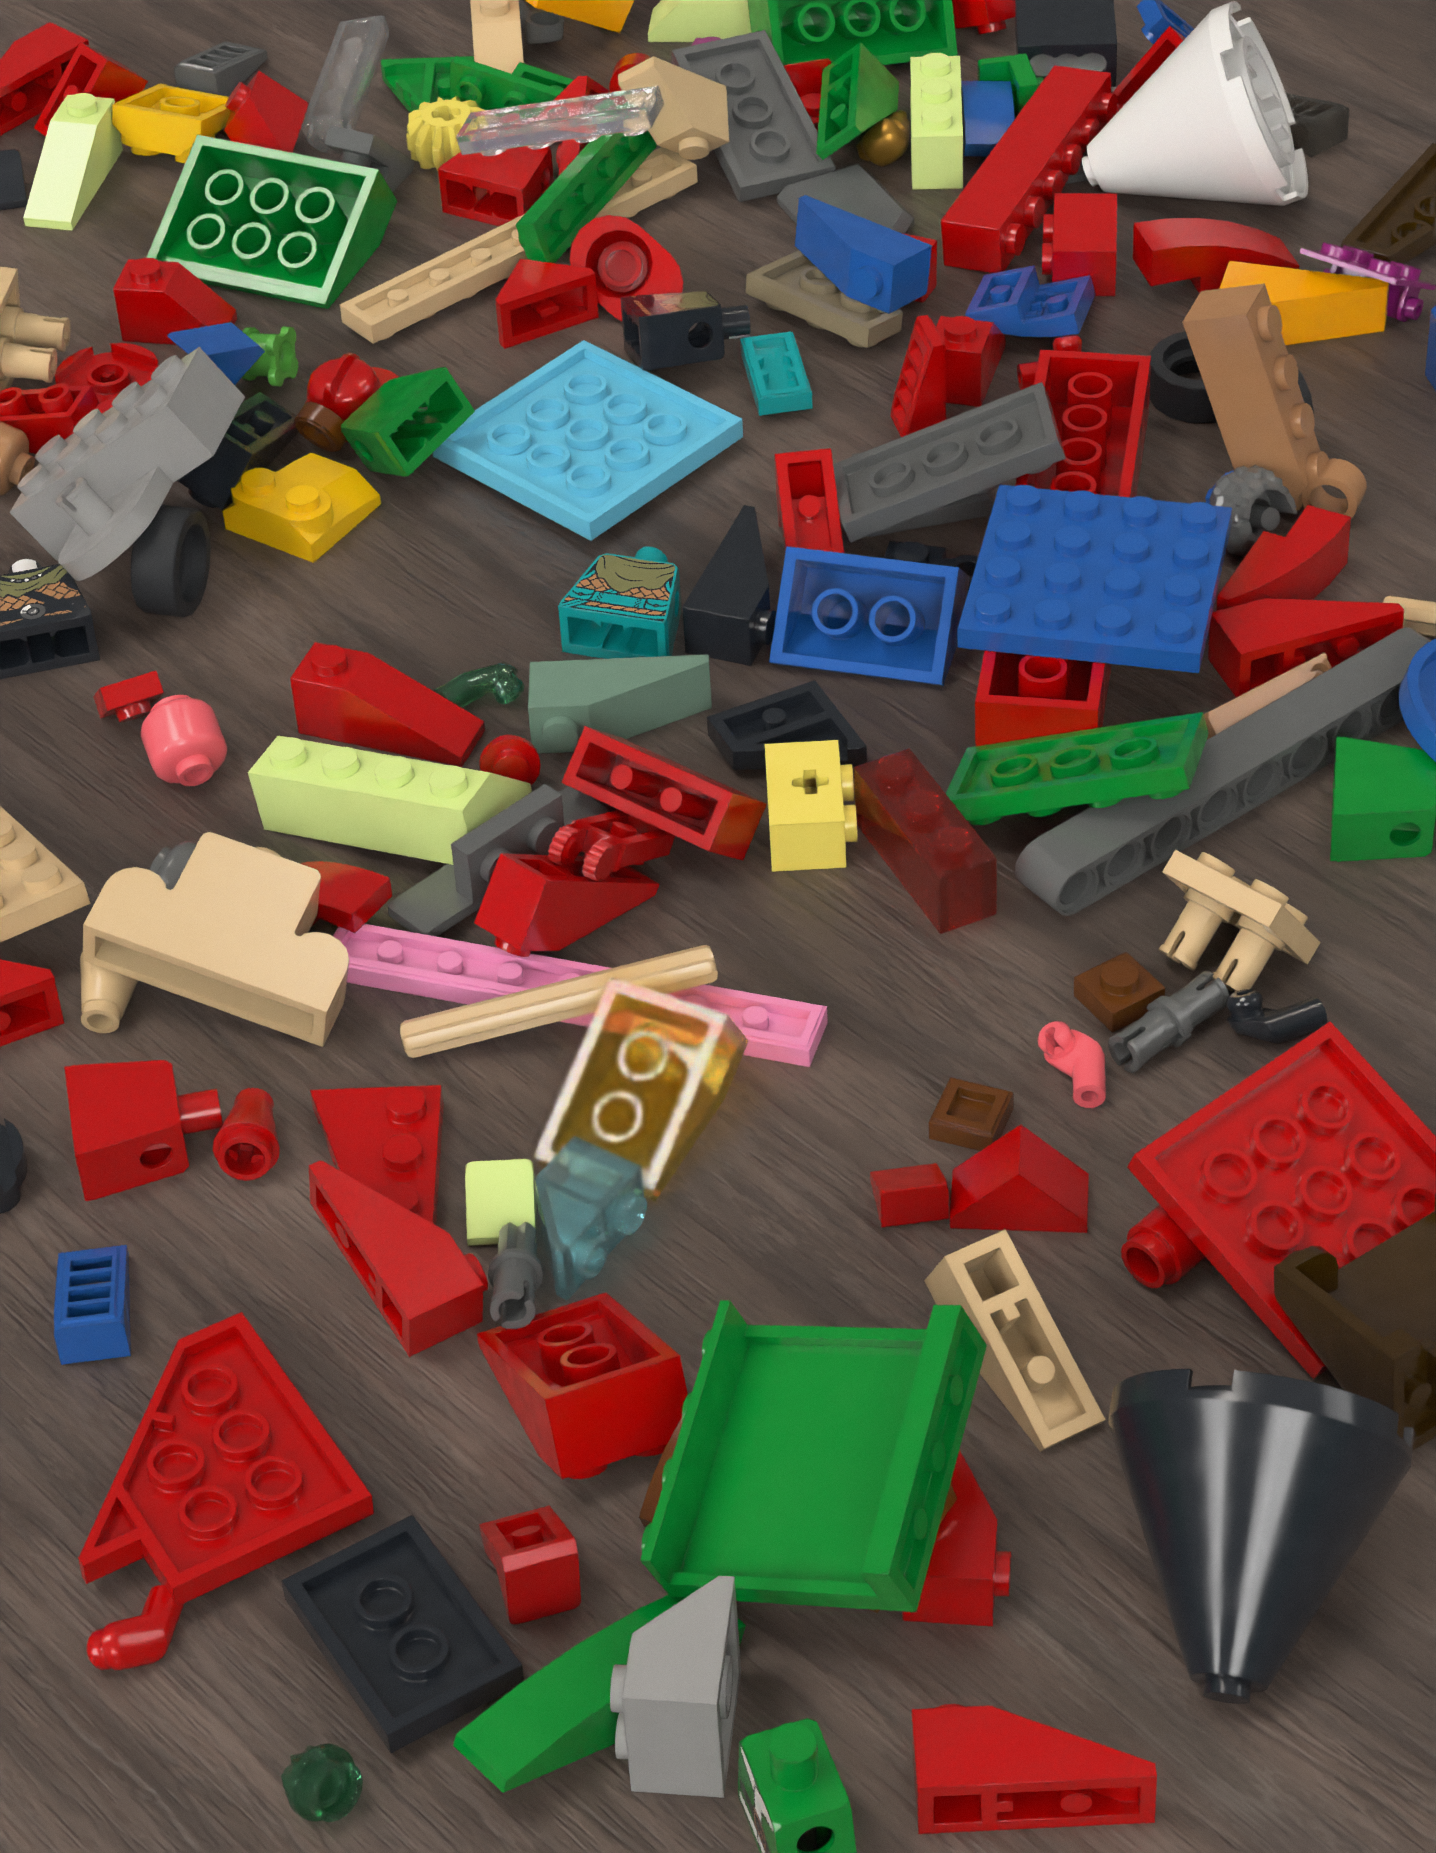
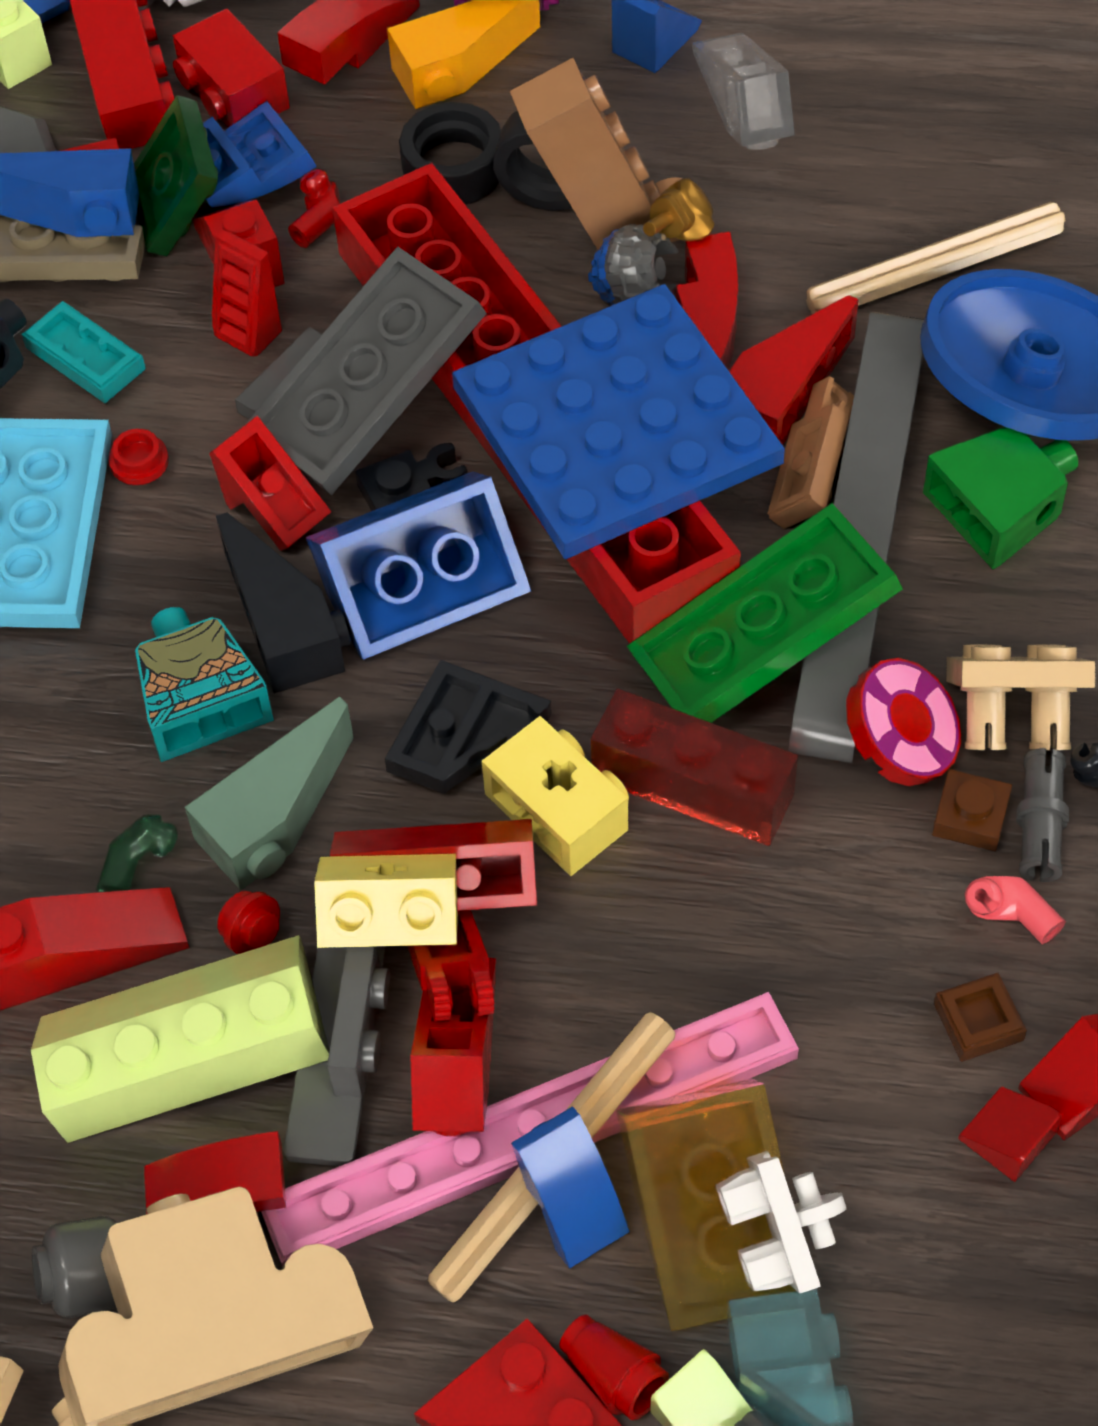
camera: 40 degrees left, 15 degrees up
none -> red plate [109,428,169,485]
none -> dark green plate [134,95,218,257]
none -> light yellow brick [315,854,458,948]
none -> blue slope [511,1106,630,1269]
none -> red cone [559,1314,669,1421]
none -> pearl gold piece [643,178,715,242]
none -> white hips [716,1151,846,1294]
none -> tile [846,657,961,787]

